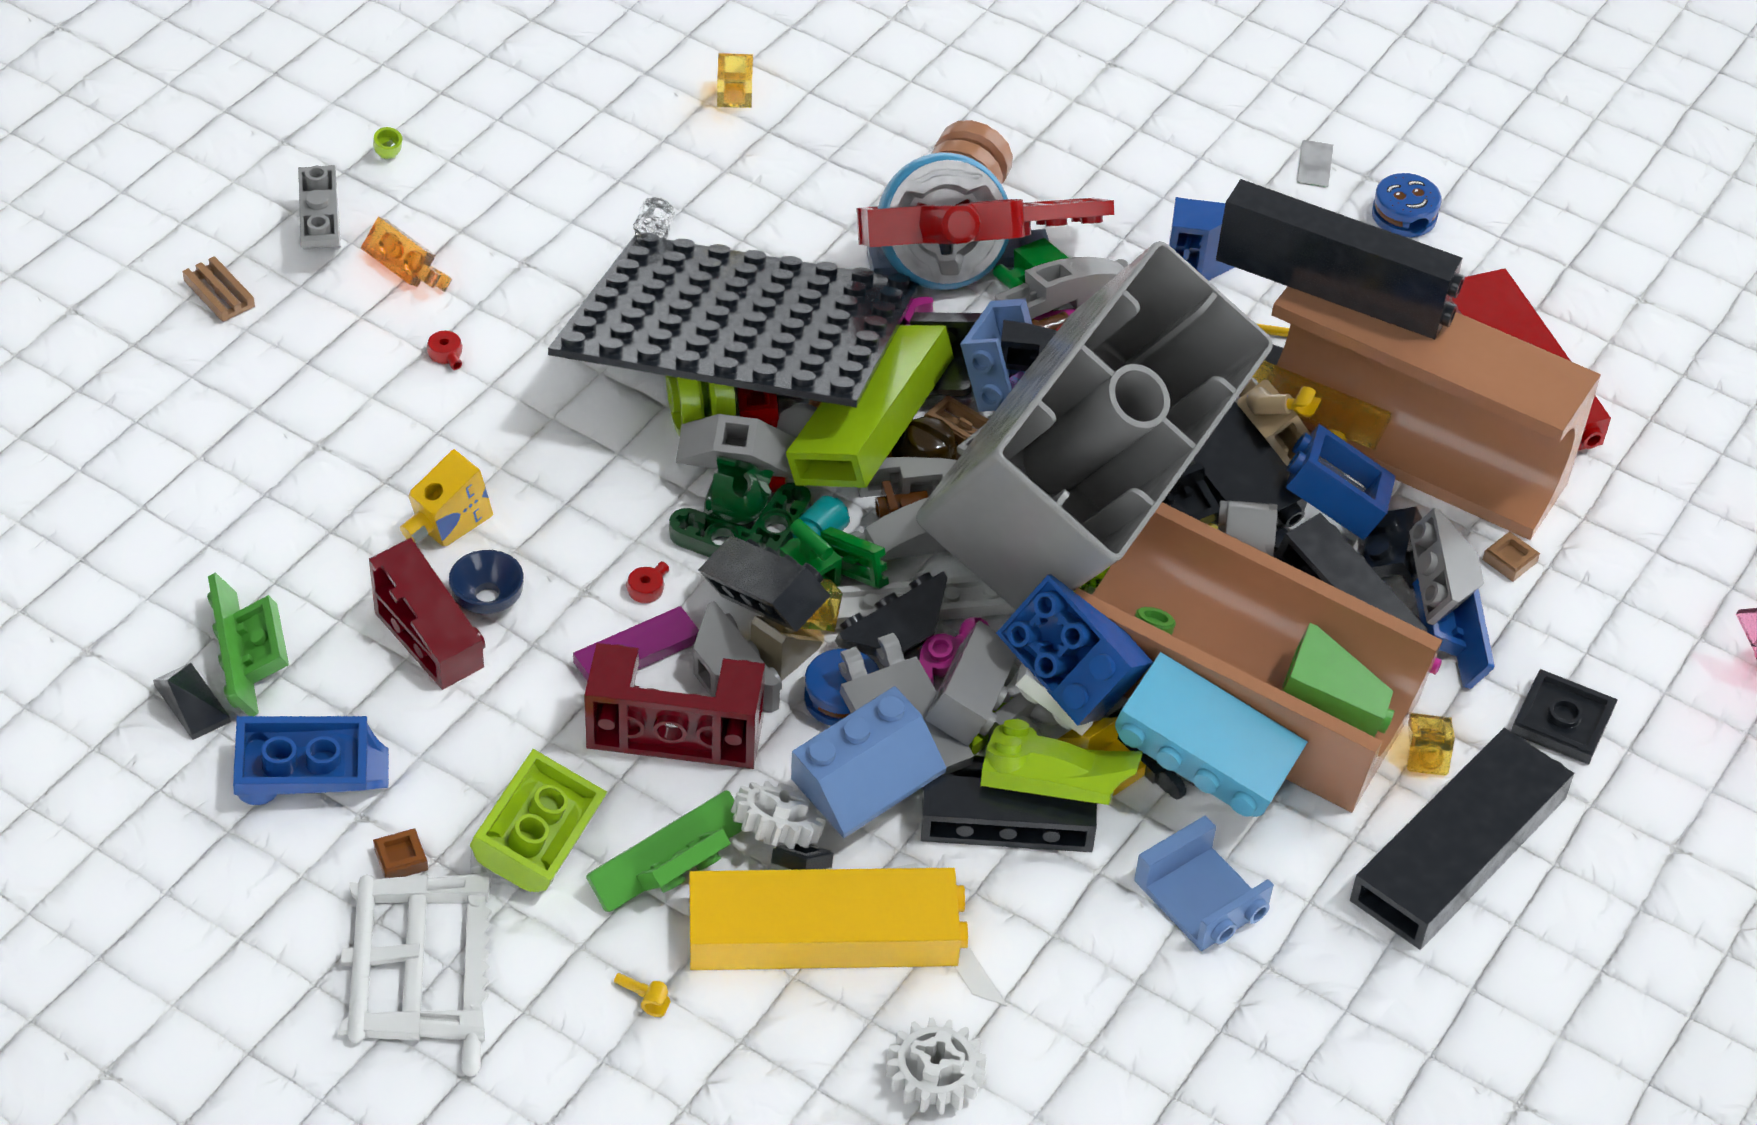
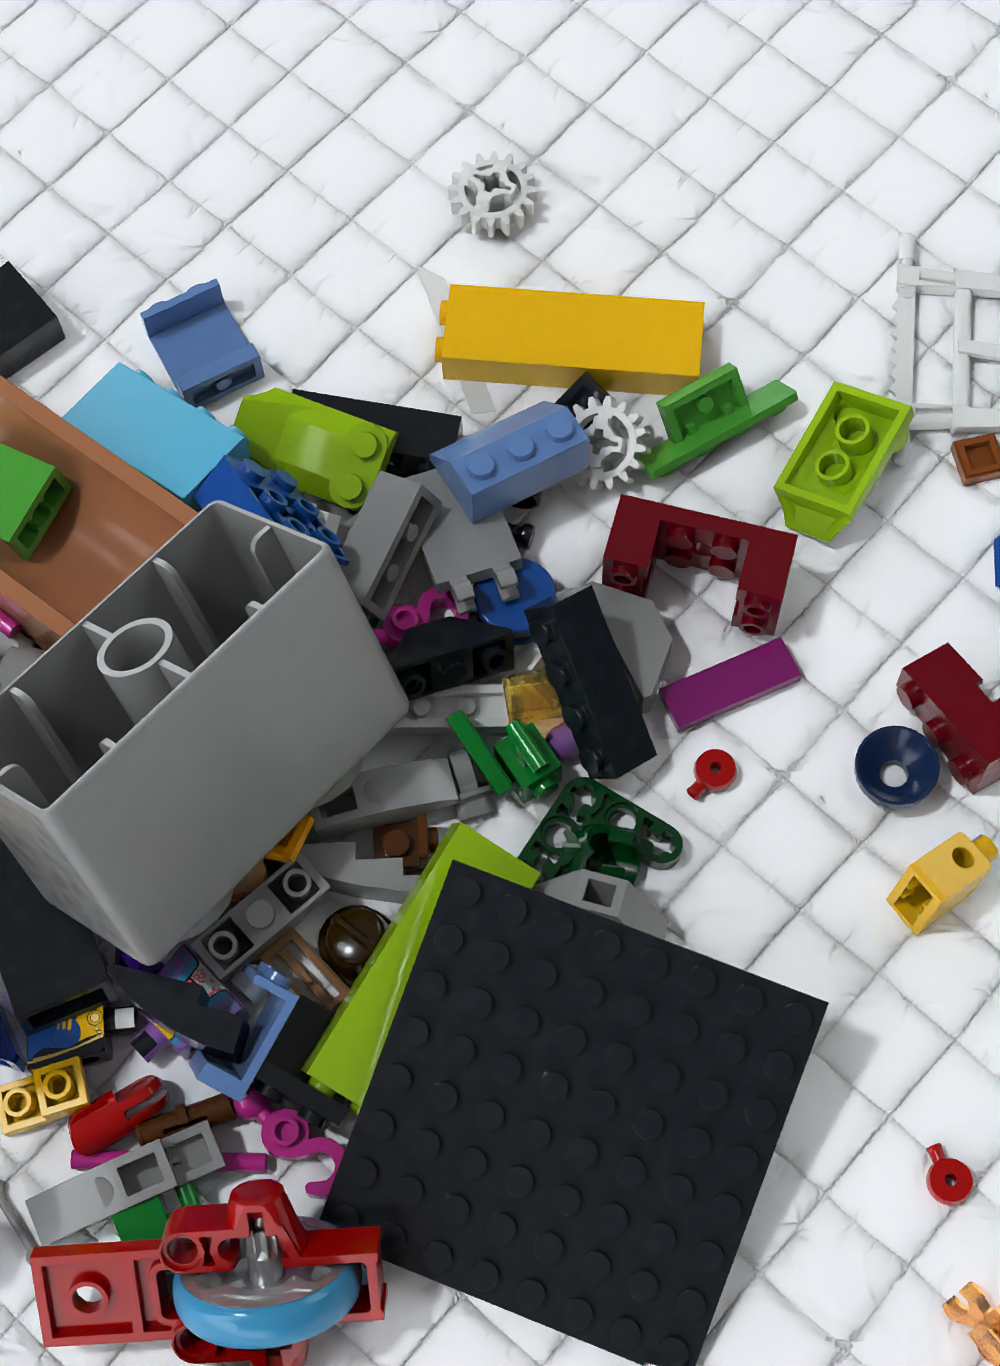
camera: 165 degrees left, 20 degrees up
yellow hand [614,973,671,1017] -> none
teal brick [793,495,850,538] -> none

